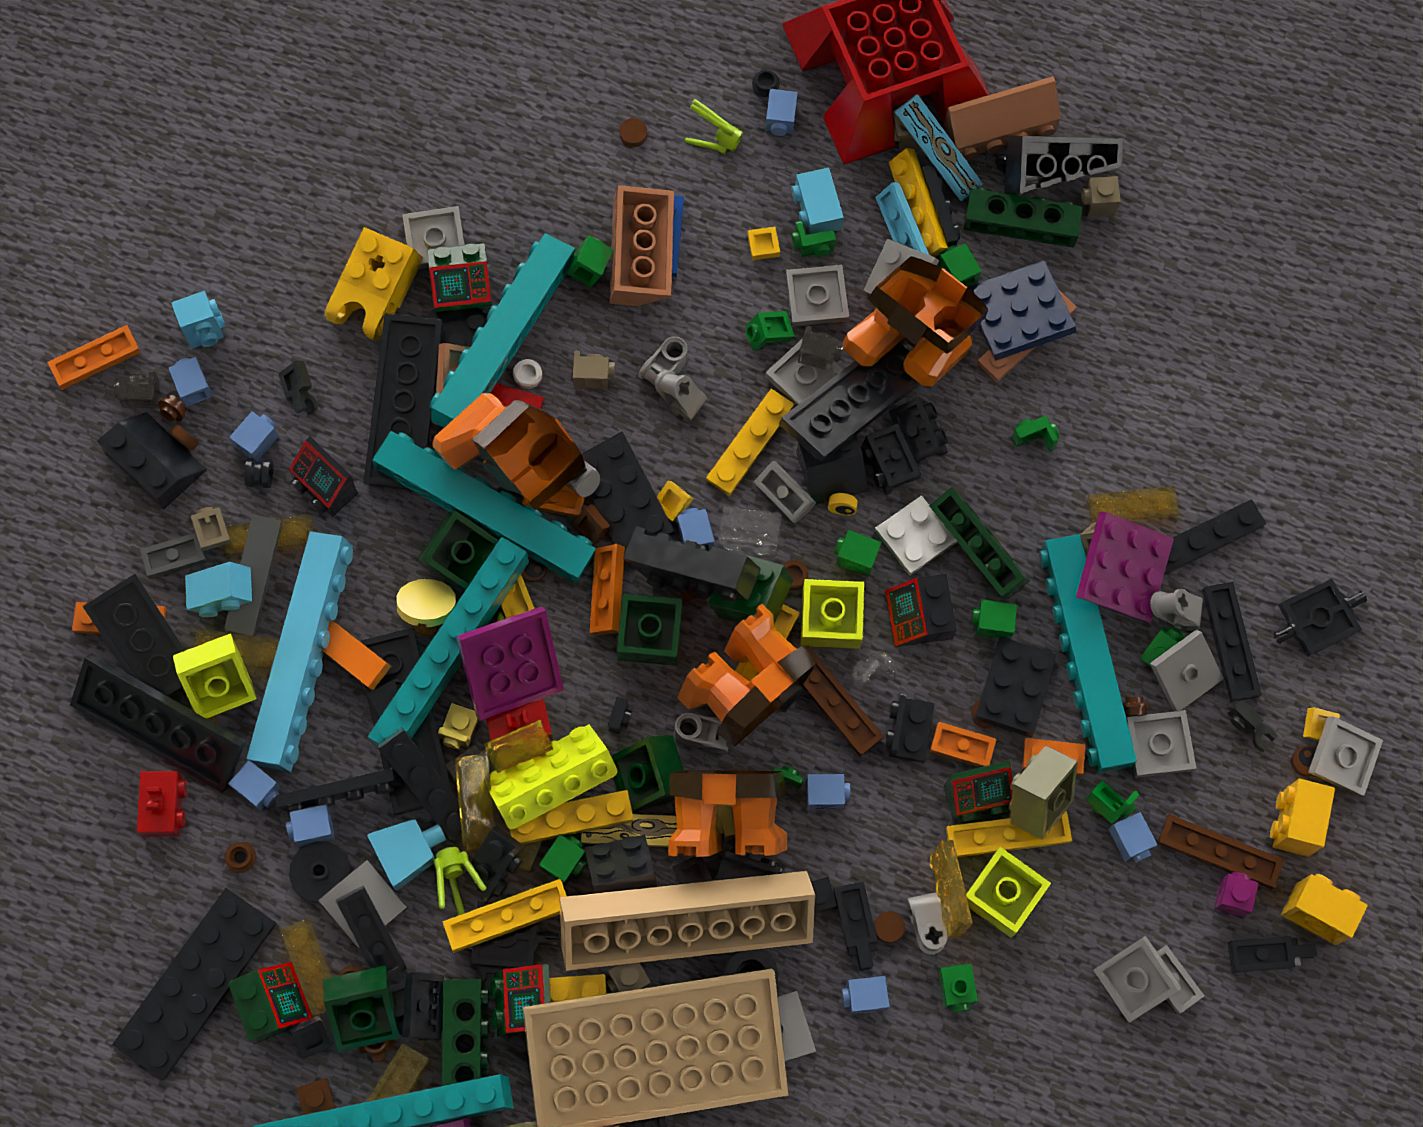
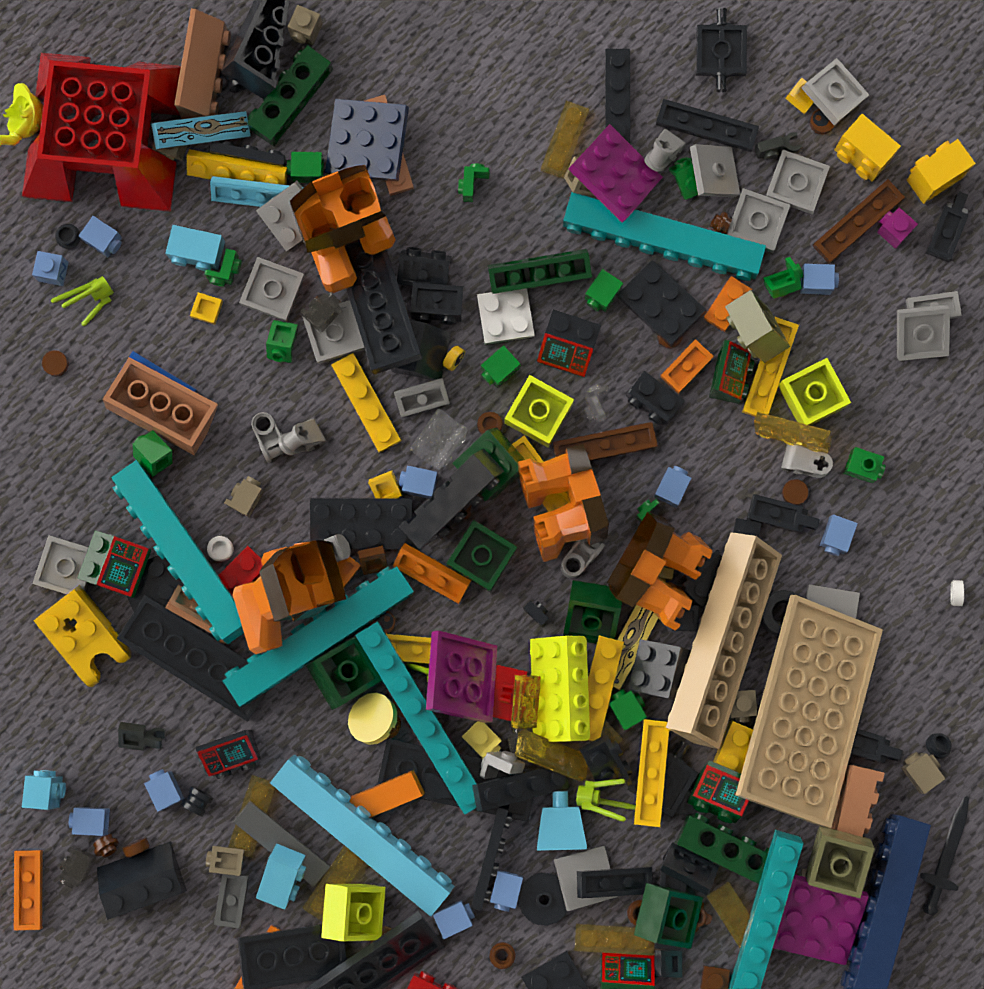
camera: 55 degrees left, 10 degrees up
none -> medium blue brick [32,251,69,286]
none -> light grey bracket [480,751,525,779]
none -> light grey plate [766,150,830,214]

